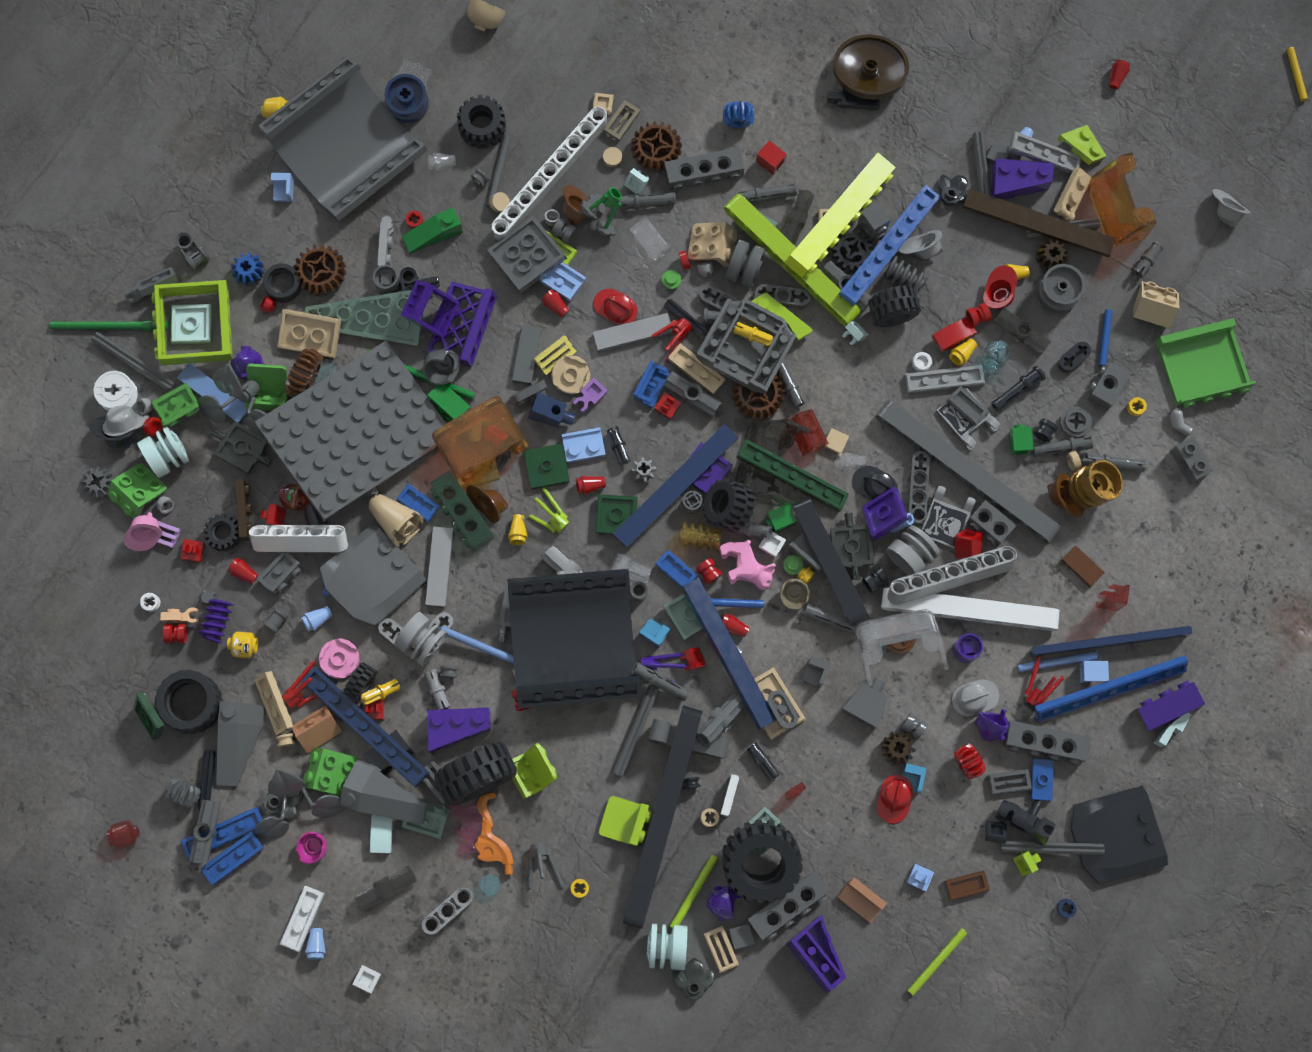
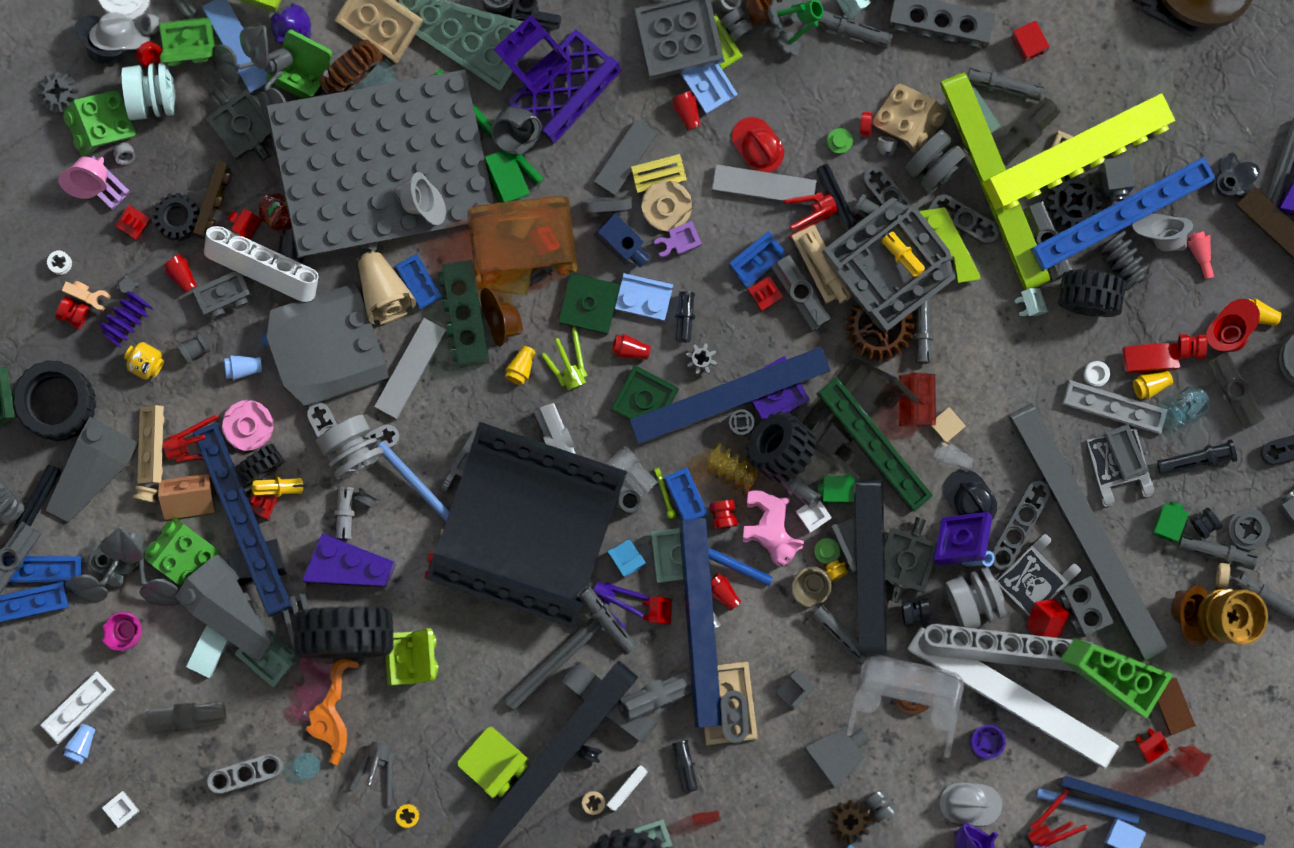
camera: 30 degrees right, 5 degrees up
clear hinge [629,217,671,261] -> none
none -> light grey piece [395,172,446,225]
none -> lime hinge [654,467,677,519]
none -> tan pin [798,231,852,304]
none -> bright green wedge [1061,638,1173,718]
none -> red tile [1136,728,1170,765]
none -> coral cone [1187,231,1214,279]

